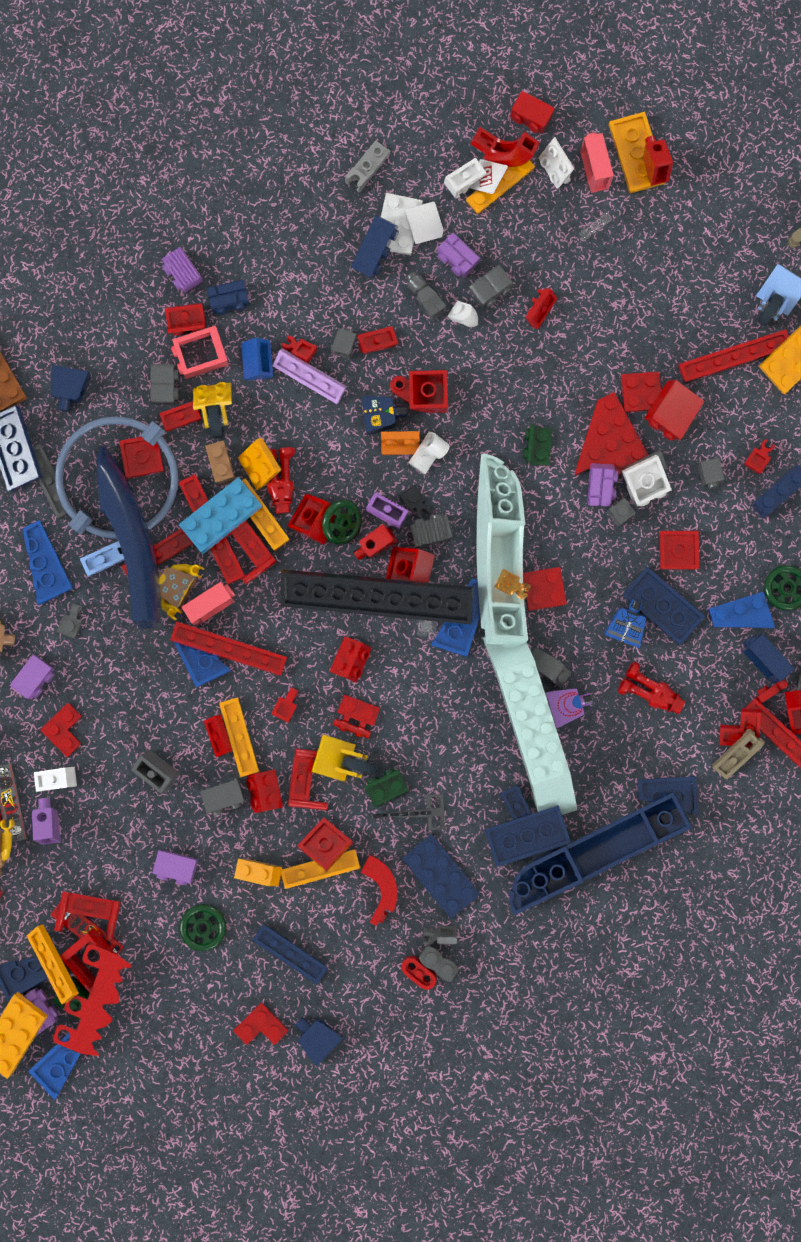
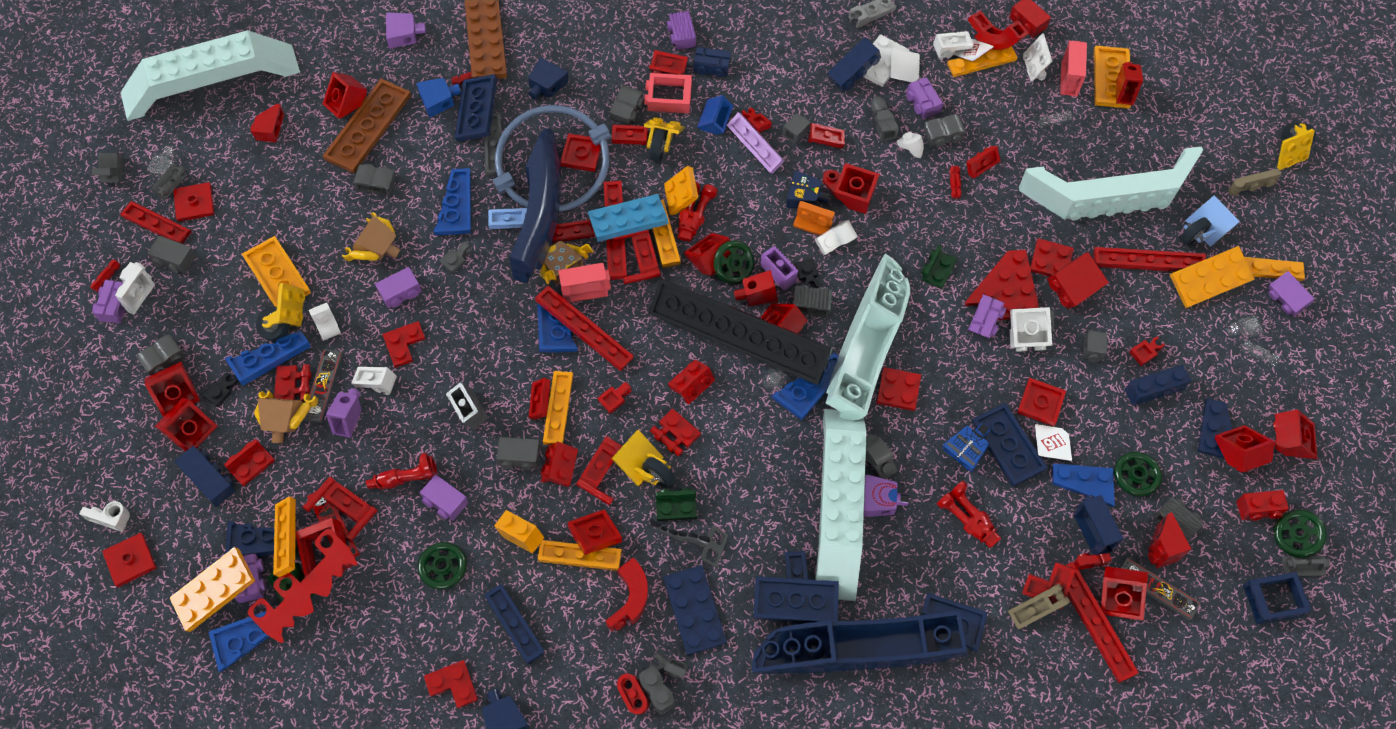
camera: 20 degrees right, 20 degrees down
medium nougat brick [205,441,235,486] -> none
clear orange plate [494,569,531,600] -> none
dark grey brick [607,498,636,527] -> none
none -> red piece [366,453,438,490]
none -> red axle [950,166,962,199]
none -> light aqua slope [1019,146,1203,221]
none -> white sticker [1035,424,1072,461]

